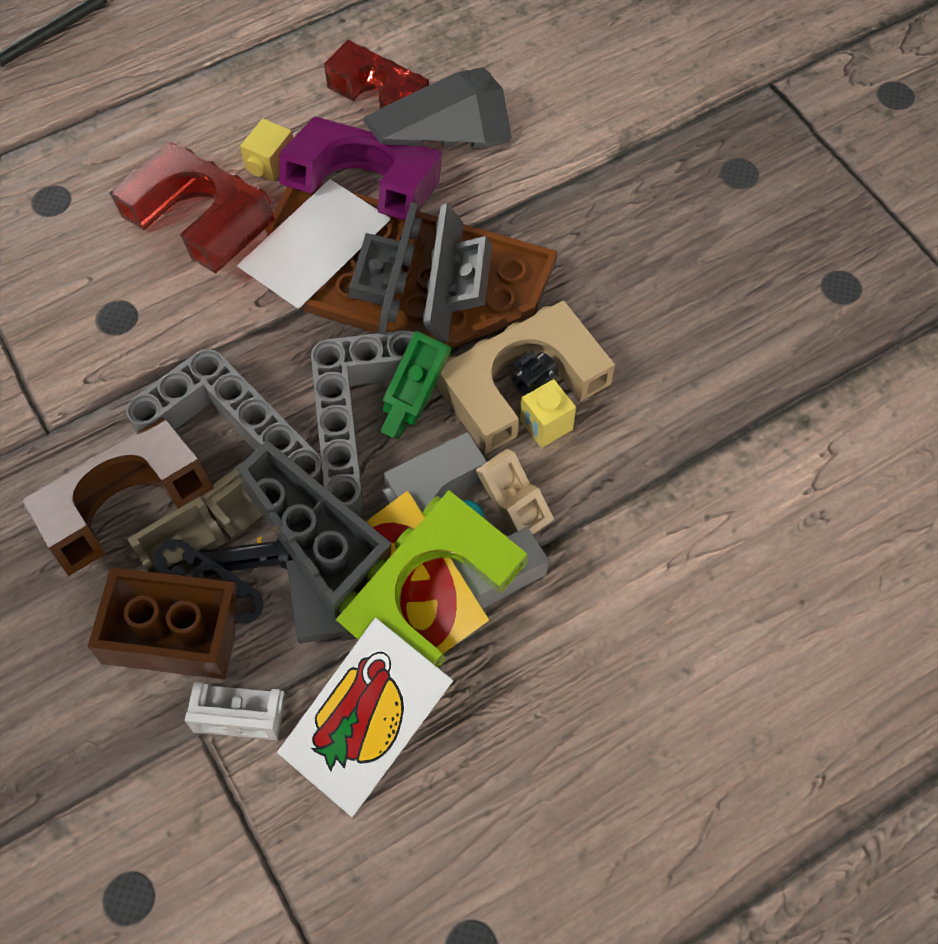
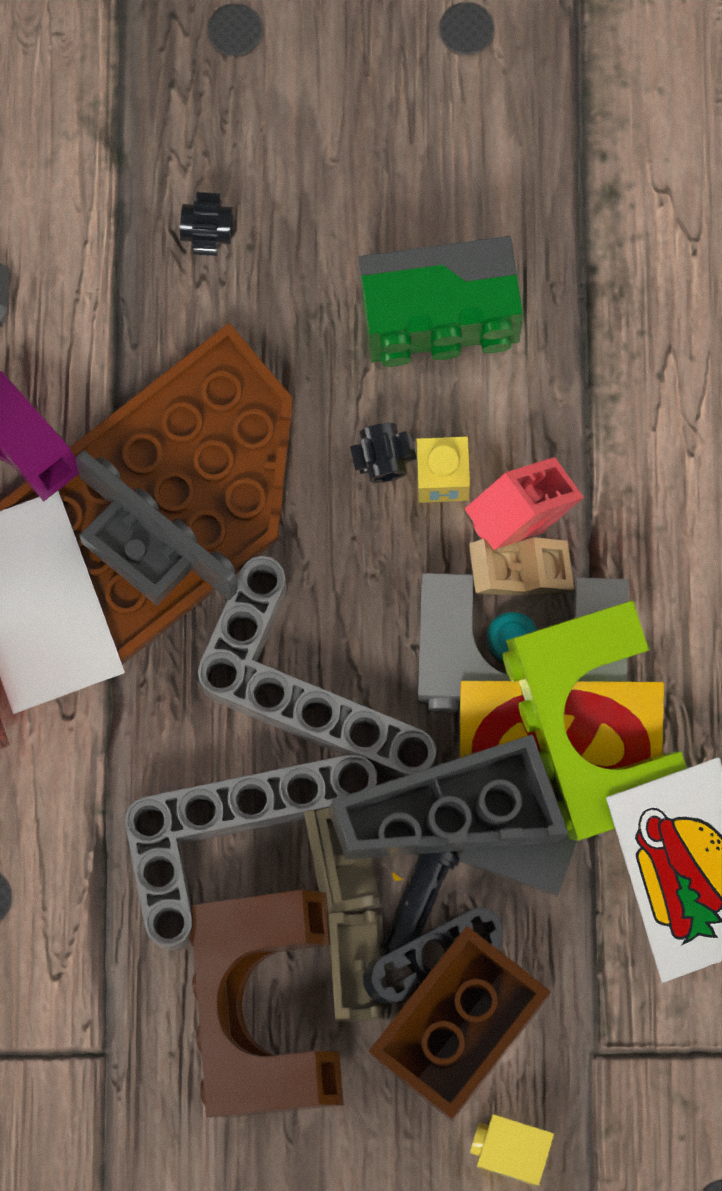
camera: 55 degrees left, 15 degrees up
white hinge [185,682,286,740] -> none
green hinge [380,331,453,440] -> none
dark grey bracket [422,203,492,343] -> none
tan arch [437,300,615,455] -> none
none -> black gear [180,192,234,256]
none -> green piece [358,236,523,367]
none -> coral brick [465,457,584,550]
none -> light yellow brick [470,1114,554,1186]

